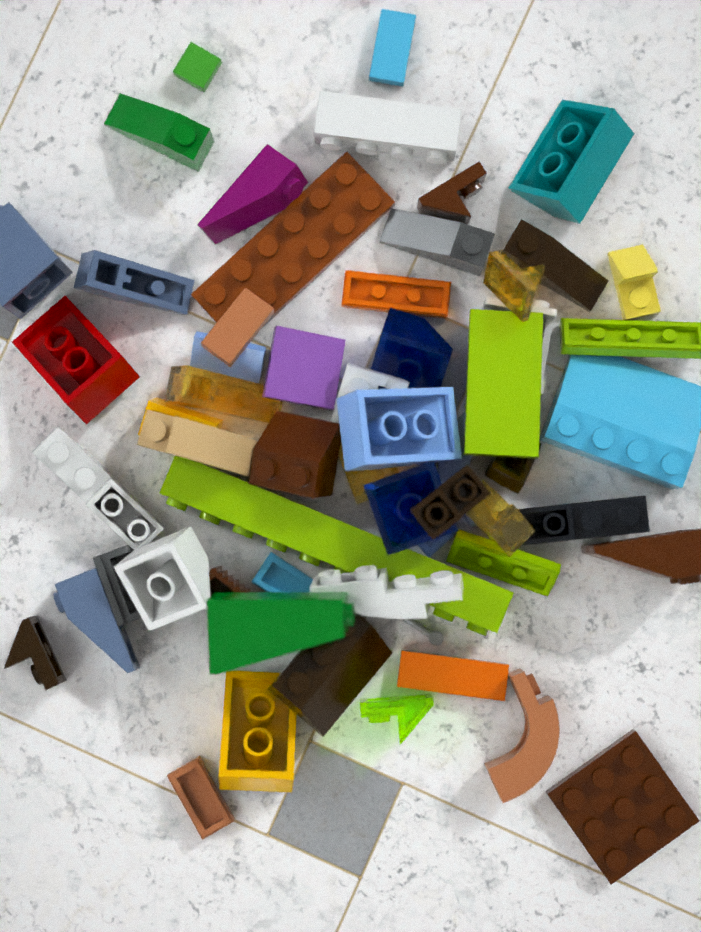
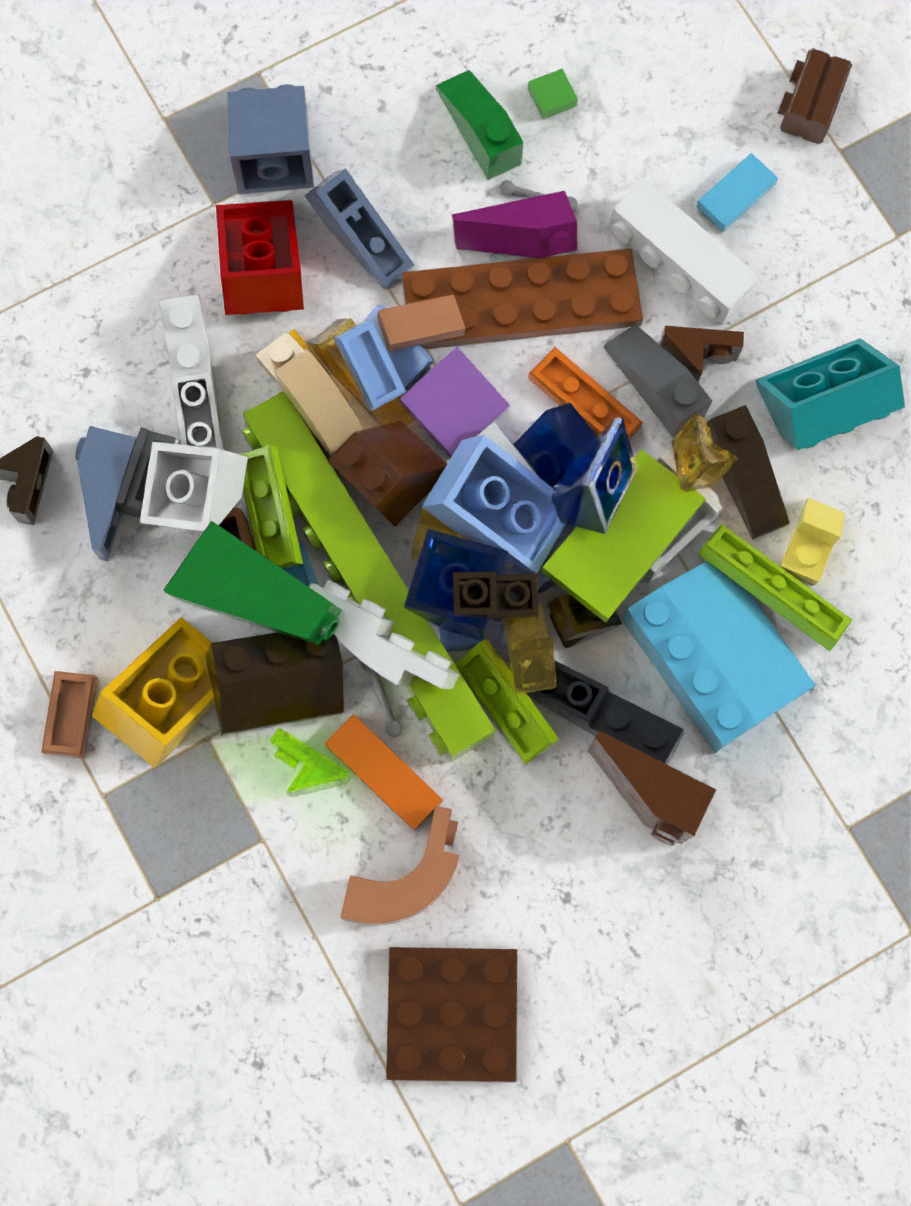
camera: 30 degrees right, 10 degrees down
none -> lime tile [240,445,303,570]
none -> light blue tile [333,319,406,411]
none -> light grey hinge [500,180,578,212]
none -> clear blue slope [552,417,638,534]

